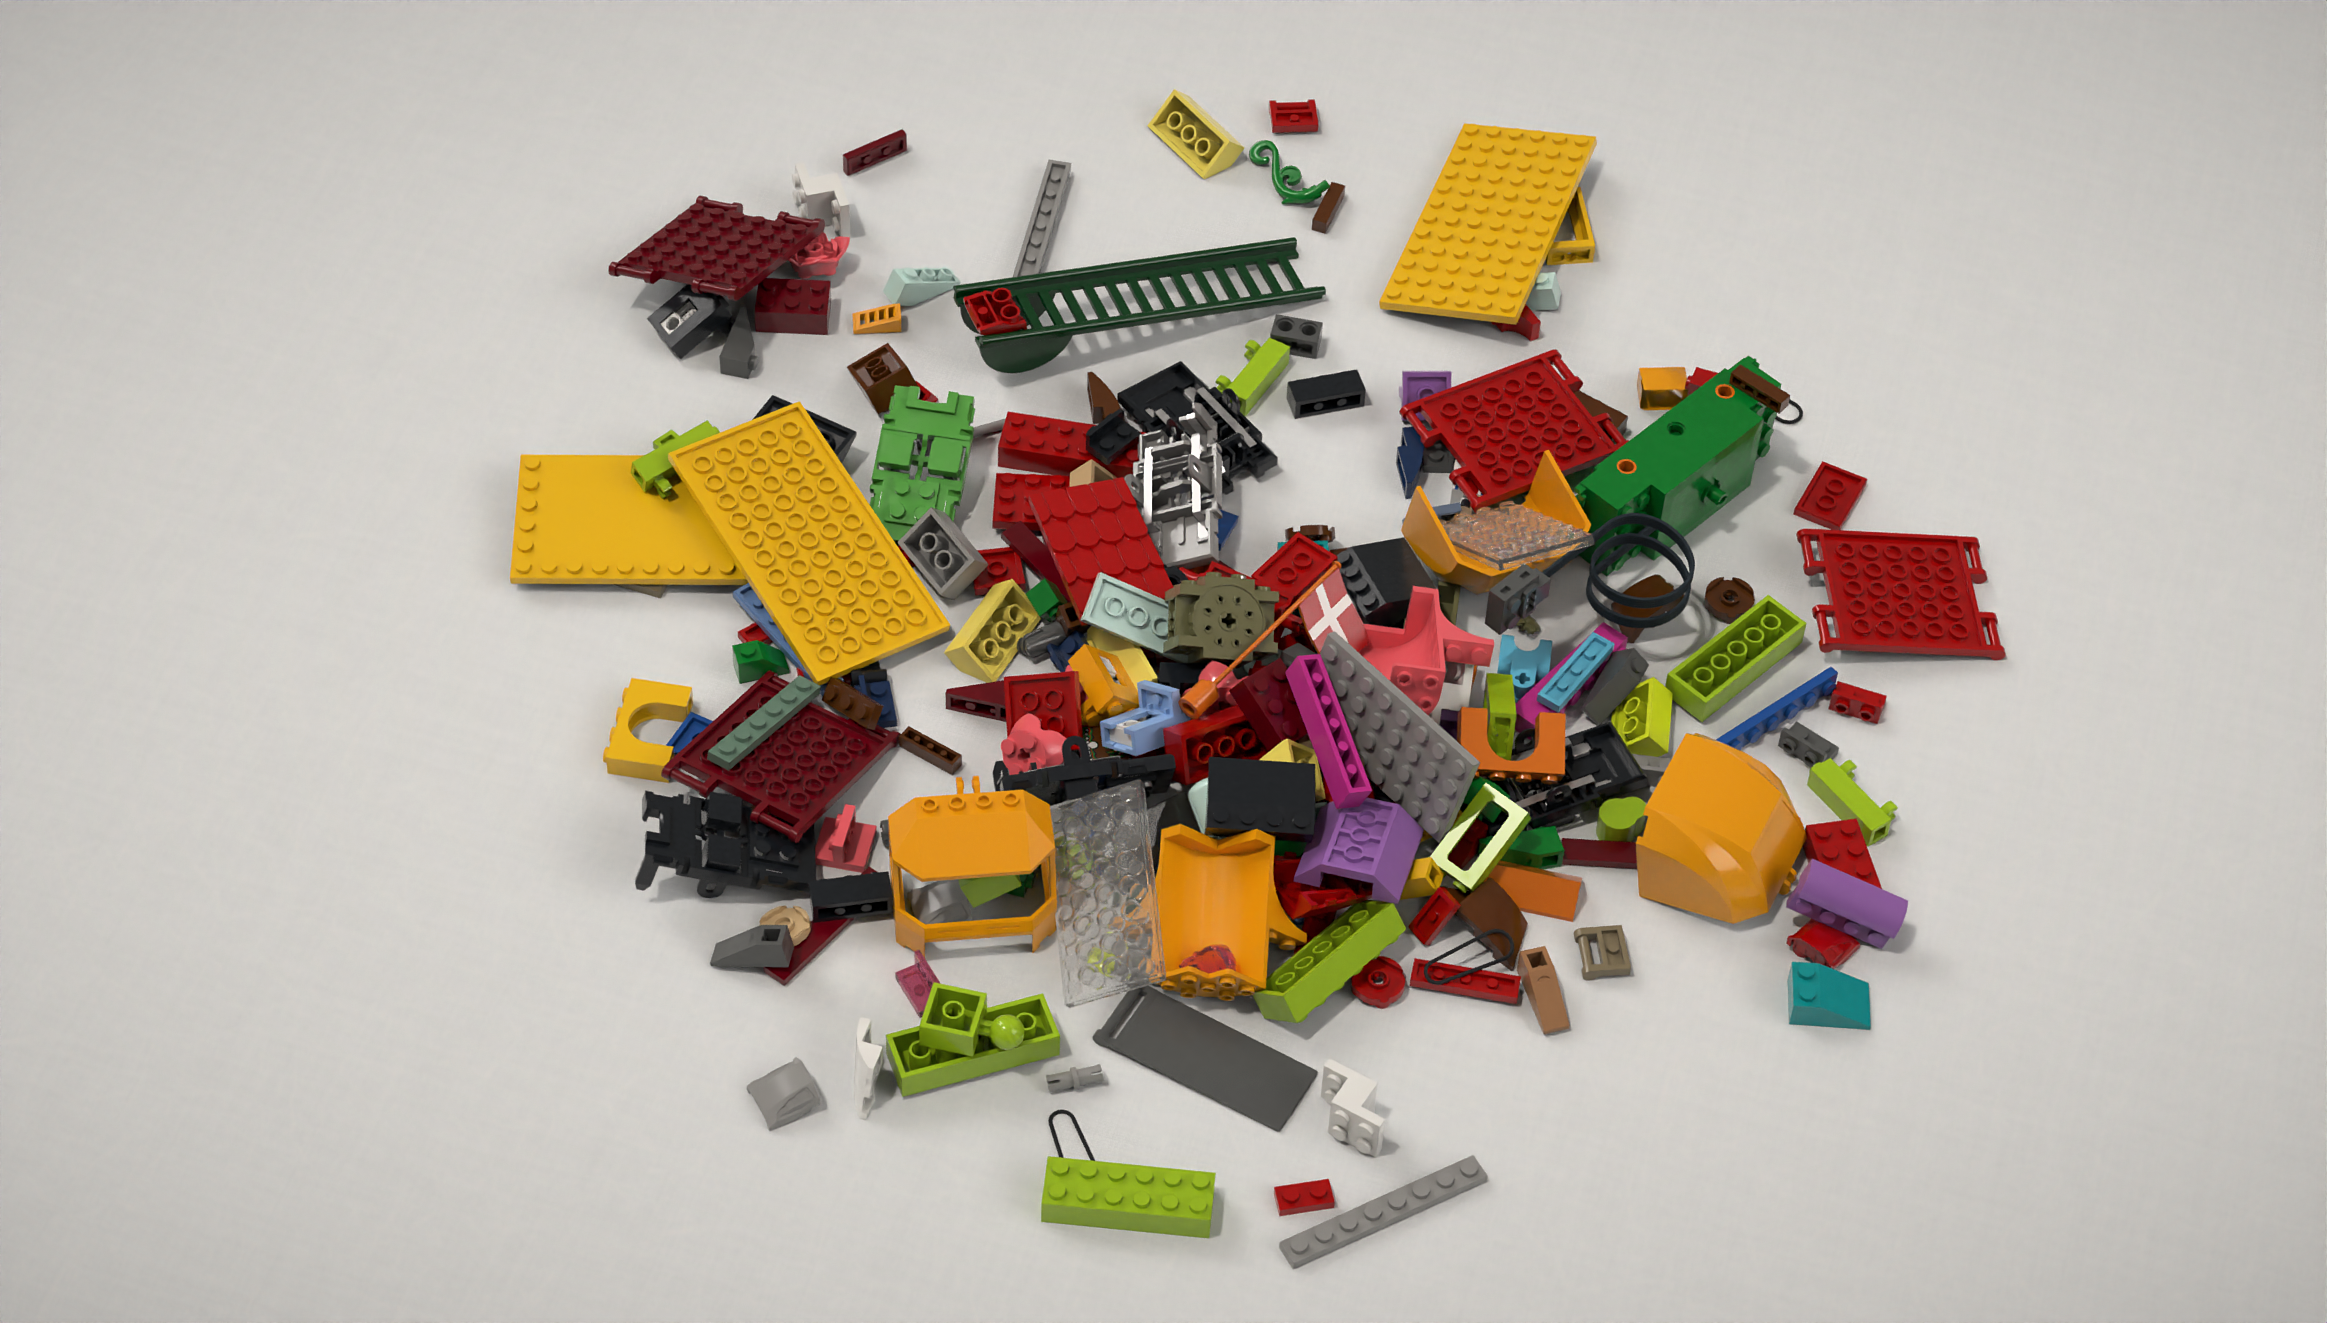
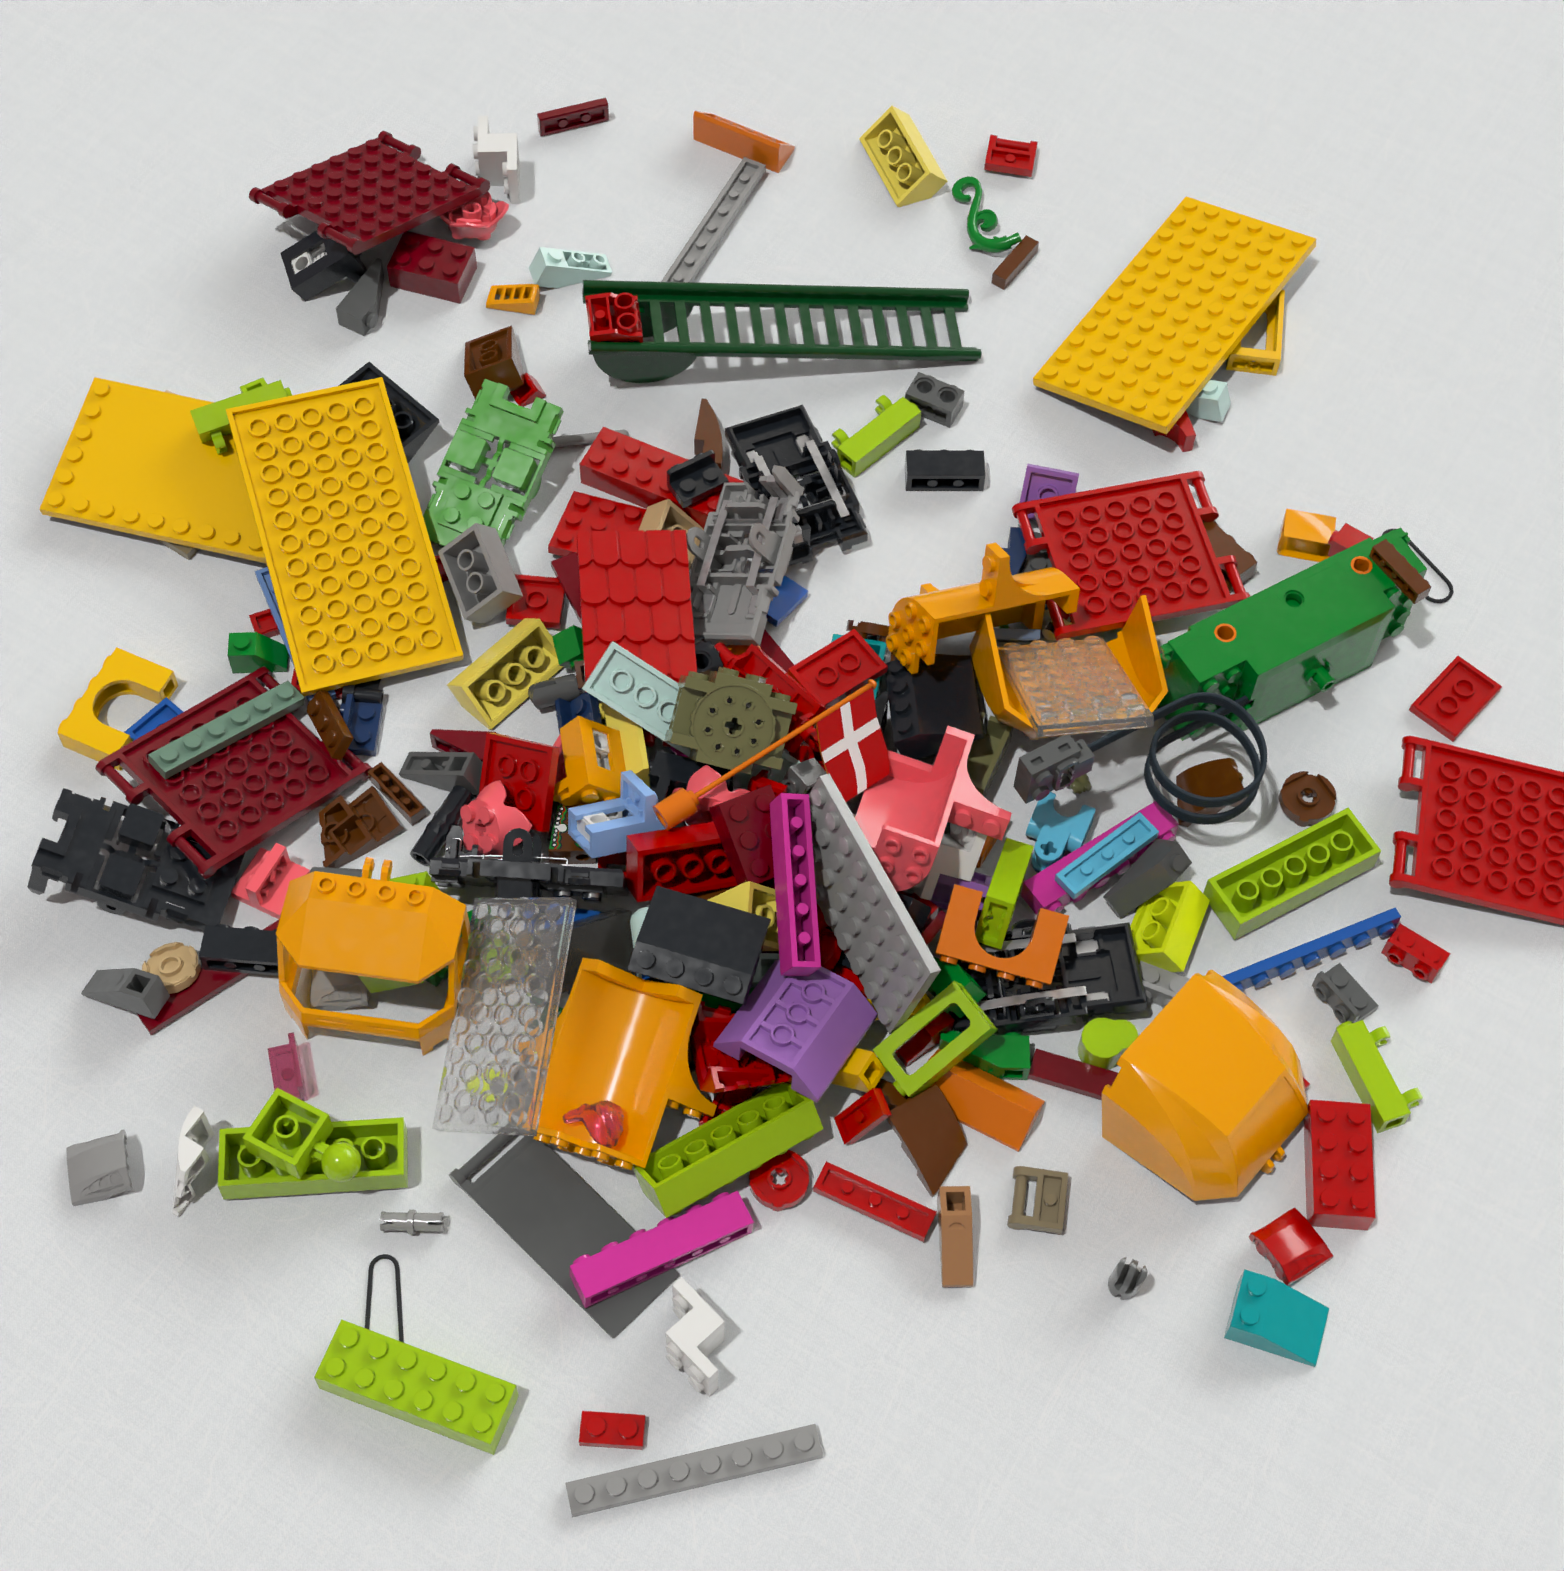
camera: 15 degrees right, 10 degrees up
black piece [1424,929,1514,985] -> none
medium lavender brick [1786,859,1908,949] -> none
none -> reddish brown slope [319,786,404,868]
none -> dark grey slope [399,752,483,795]
none -> black axle [410,785,474,866]
none -> dark pink brick [569,1191,754,1308]
none -> orange slope [693,111,795,173]
none -> light orange cylinder [886,542,1080,674]
none -> dark grey arm [1108,1257,1148,1300]

